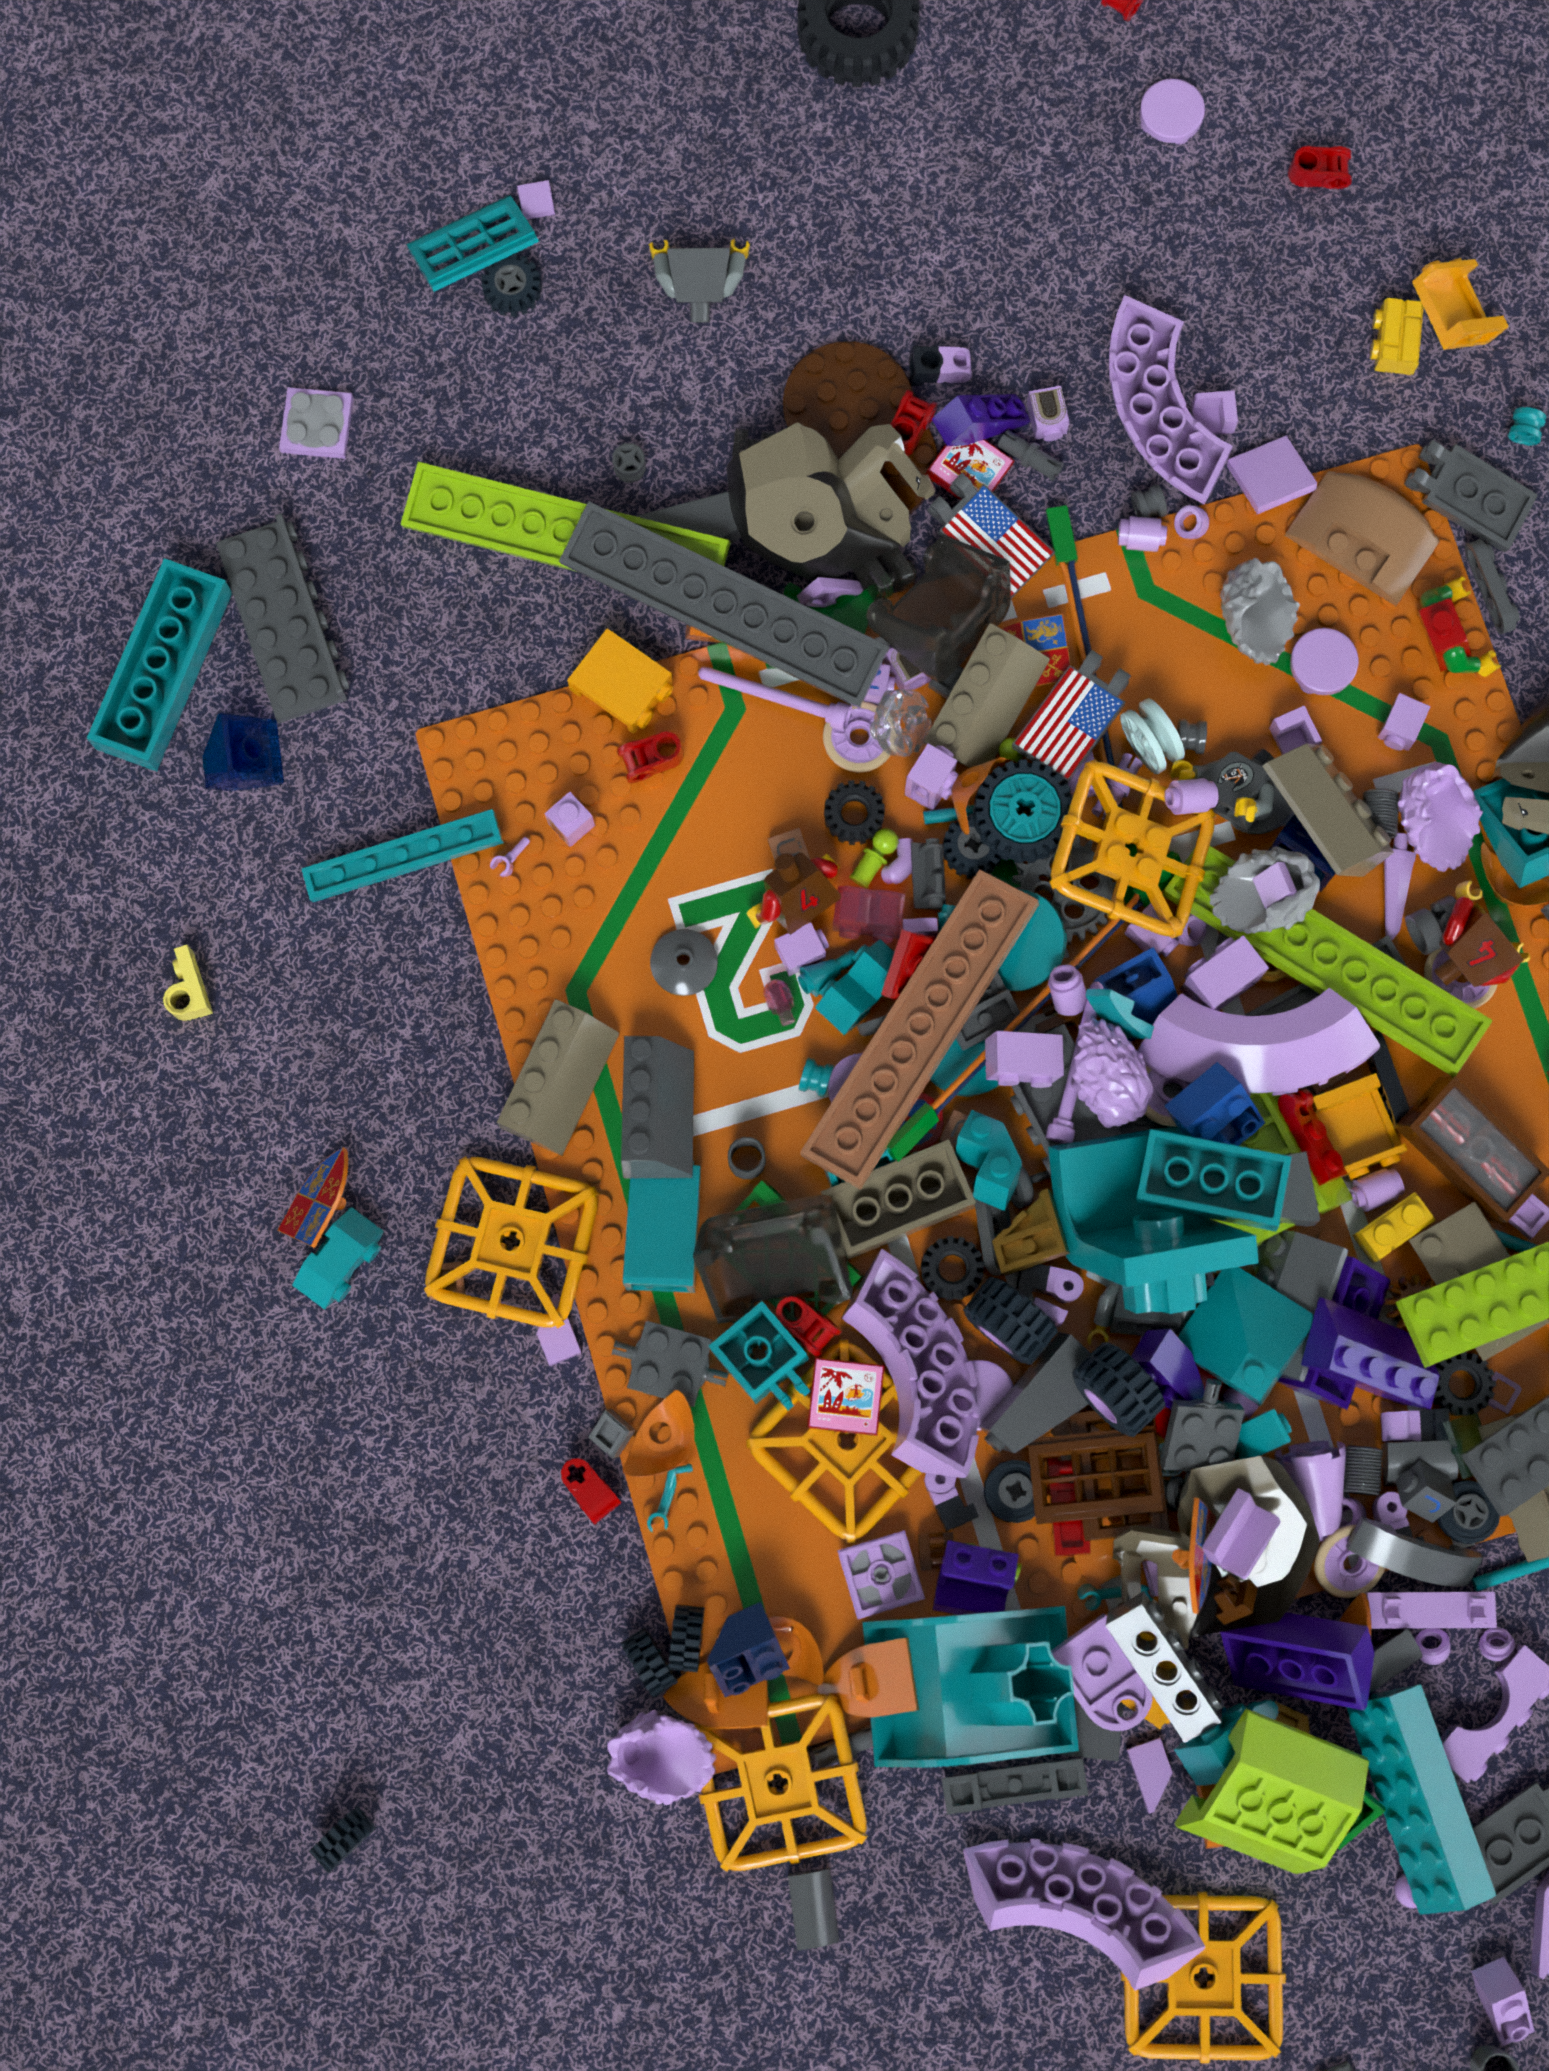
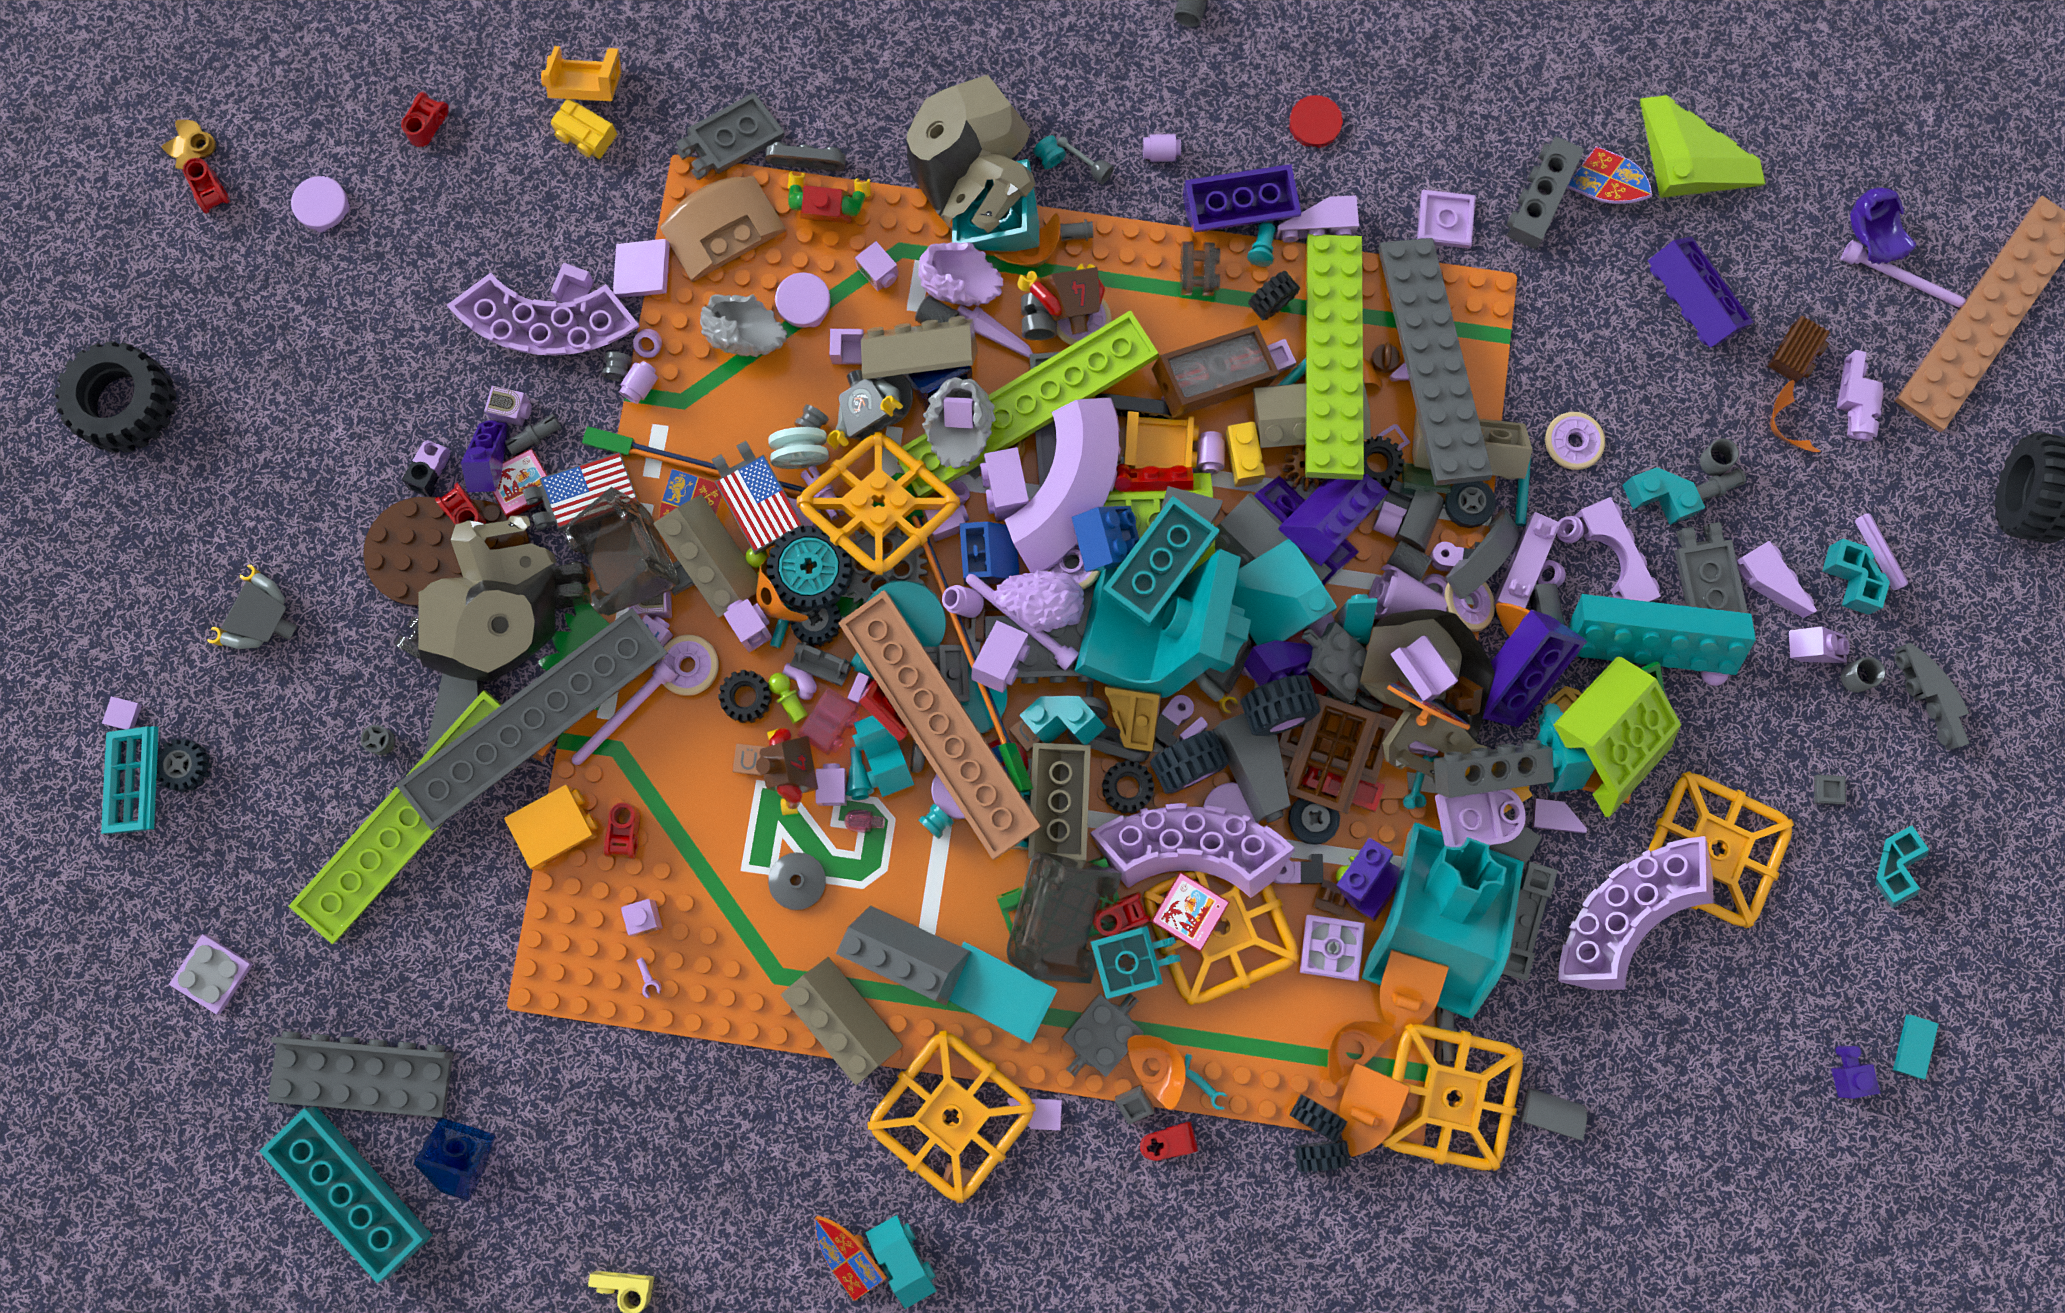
camera: 70 degrees left, 0 degrees up
teal plate [301,809,504,902] -> none
lavender hair [607,1710,716,1805] -> none
dark blue slope [707,1602,790,1698] -> none
dark grey piece [728,1137,766,1179] -> none
lavender tile [797,577,863,608] -> none
clear plate [870,689,932,757] -> none
teal slope [1085,989,1154,1039] -> none
lavender brick [1164,778,1218,815] -> none
dark grey brick [1395,1460,1457,1523] -> none
teal wheel [1508,407,1547,446] -> none

